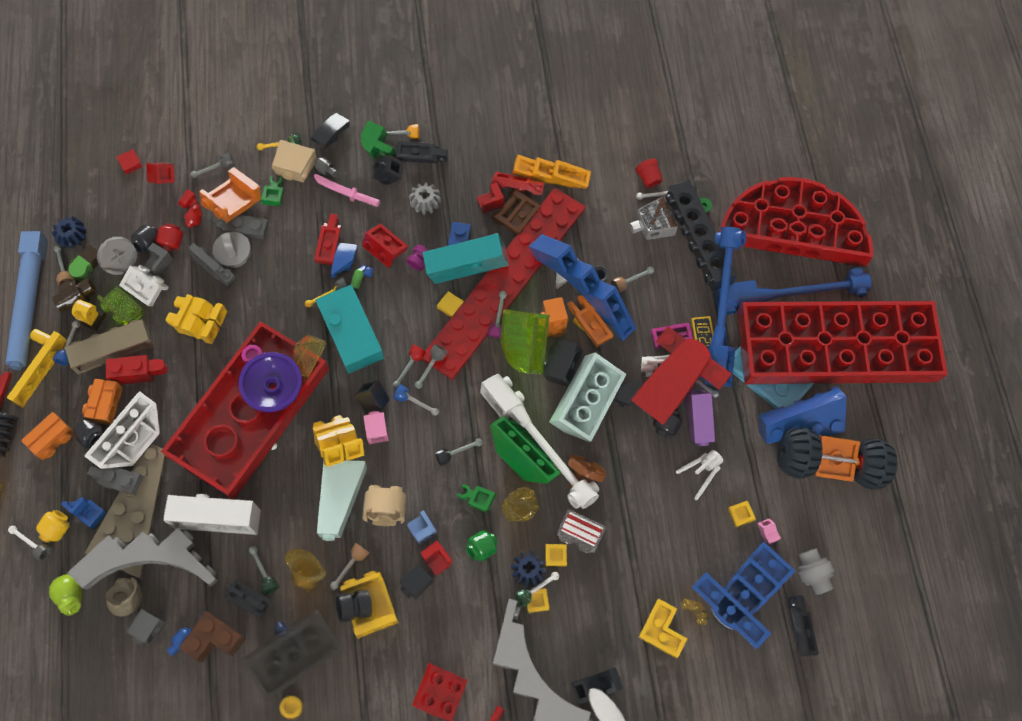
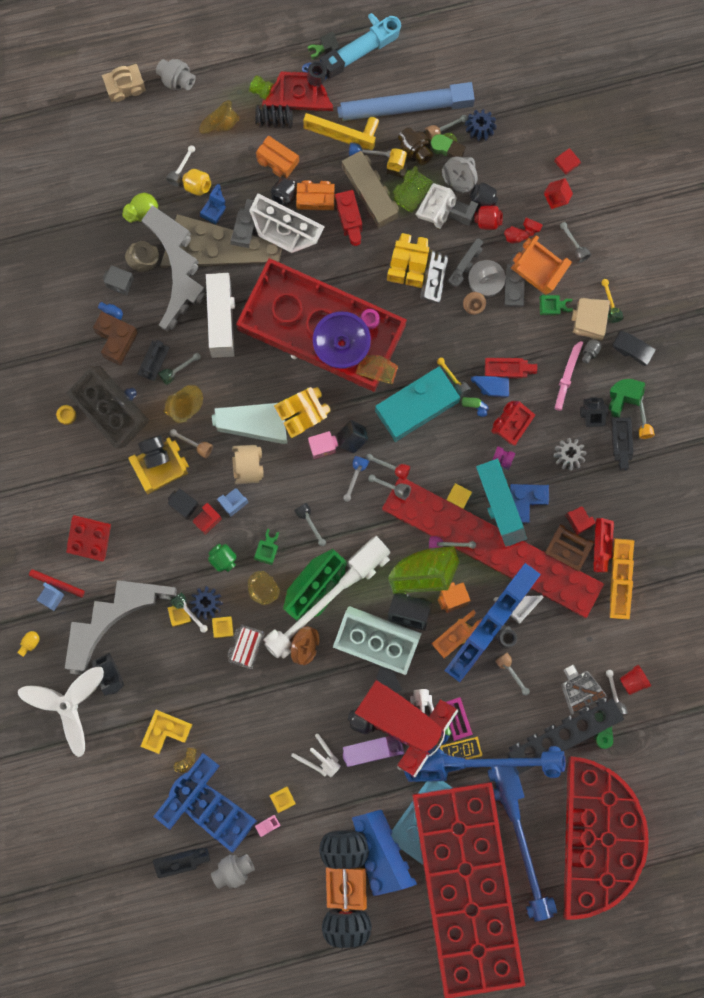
camera: 85 degrees right, 10 degrees up
none -> hinge [420,250,448,304]
none -> medium nougat hat [463,292,486,315]

